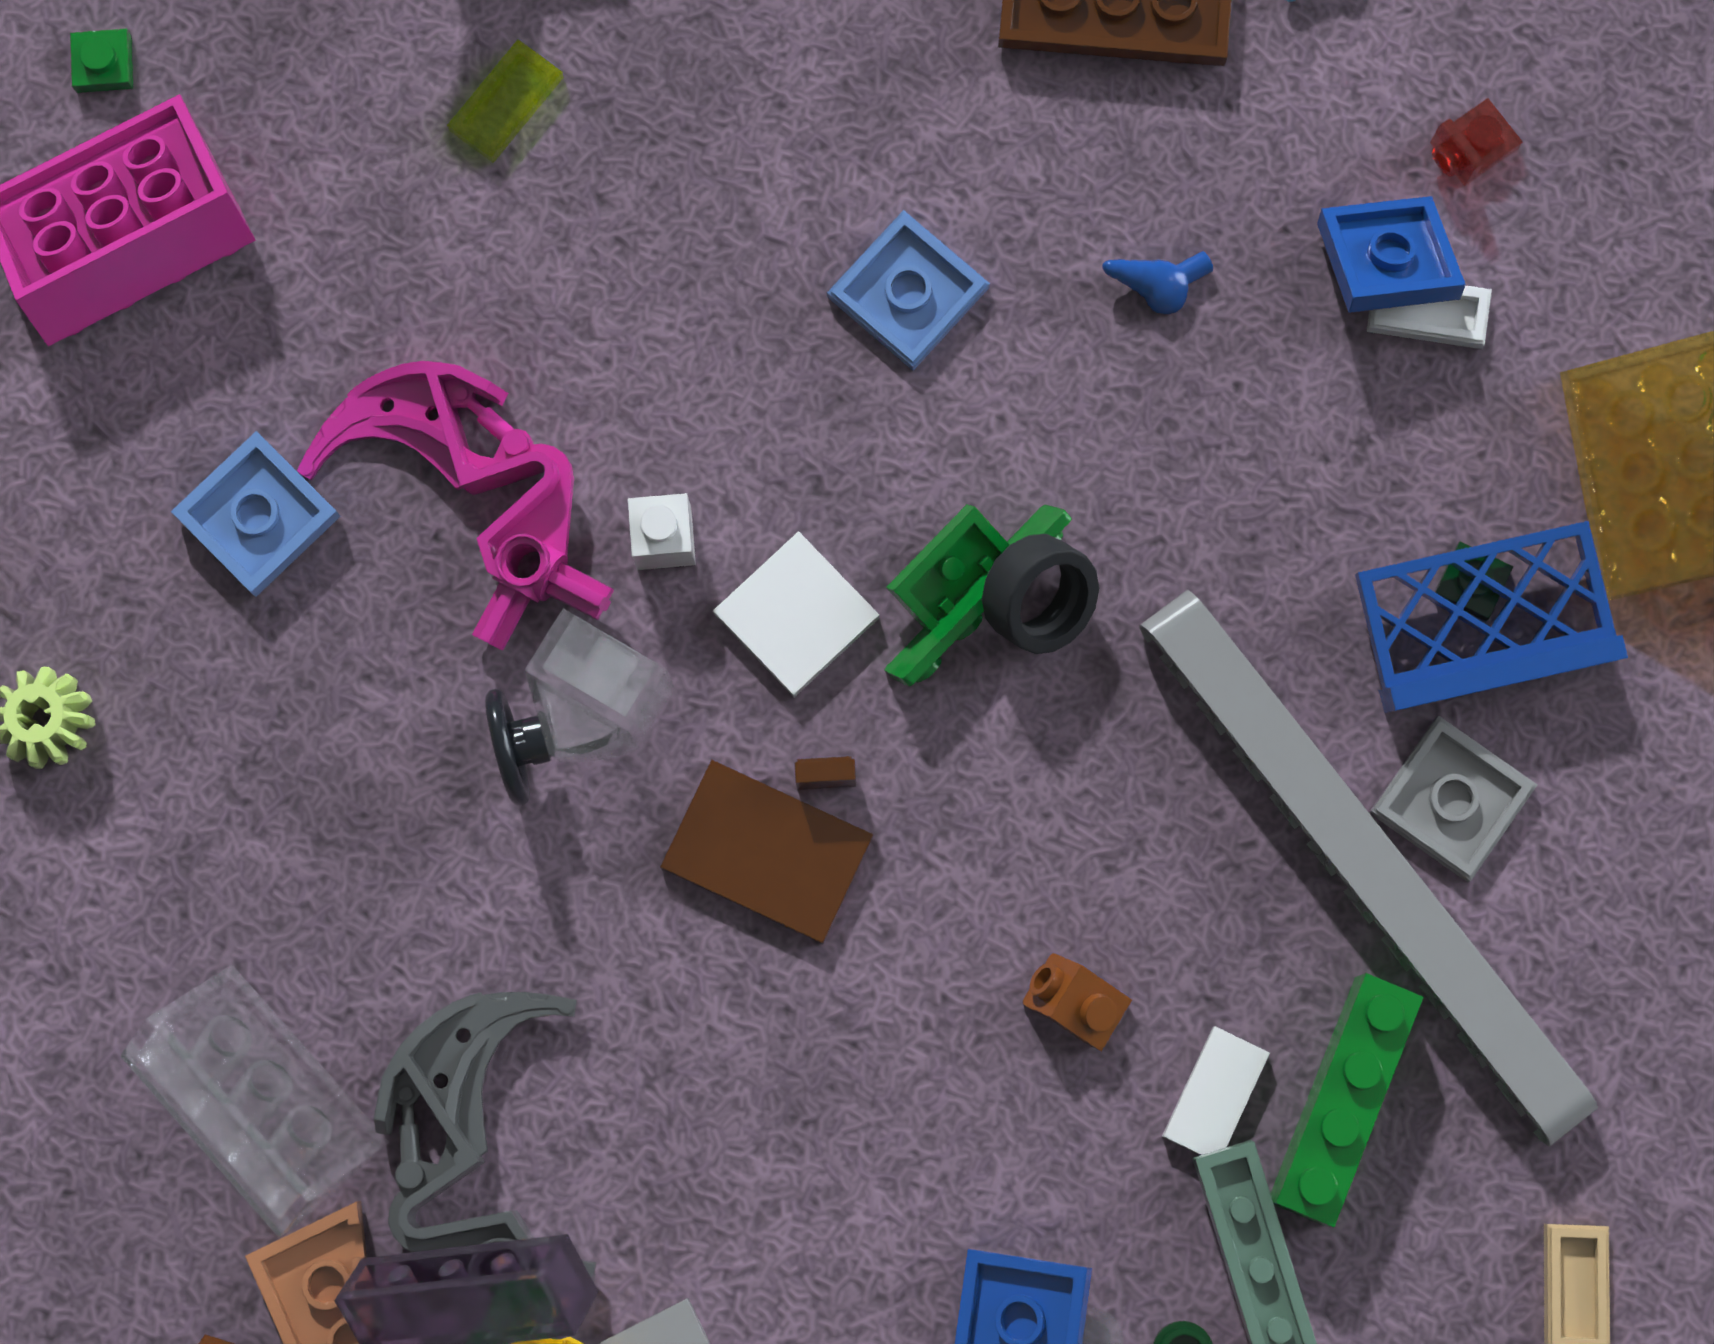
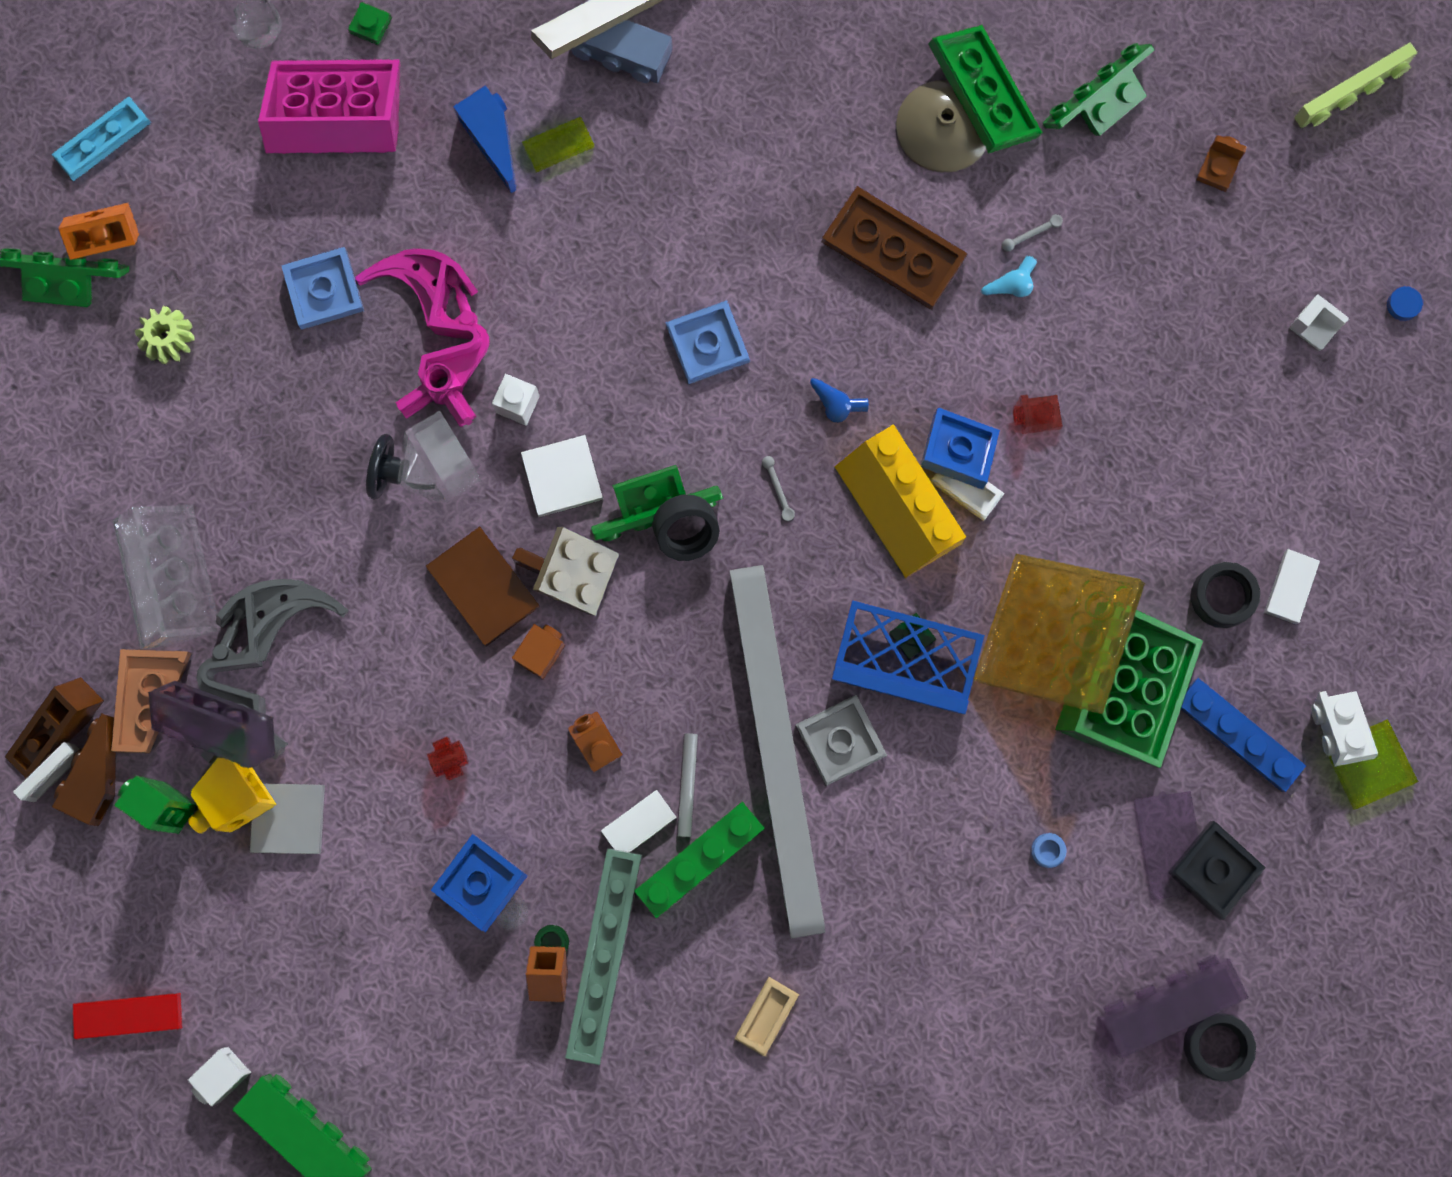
camera: 25 degrees right, 0 degrees up
none -> clear red gear [427,737,469,781]
none -> blue slope [453,85,517,193]
none -> dark orange brick [512,624,565,680]
none -> plate [533,527,619,616]
none -> light grey bar [677,733,698,837]
none -> light grey hinge [762,456,795,521]
none -> yellow slope [835,424,966,579]

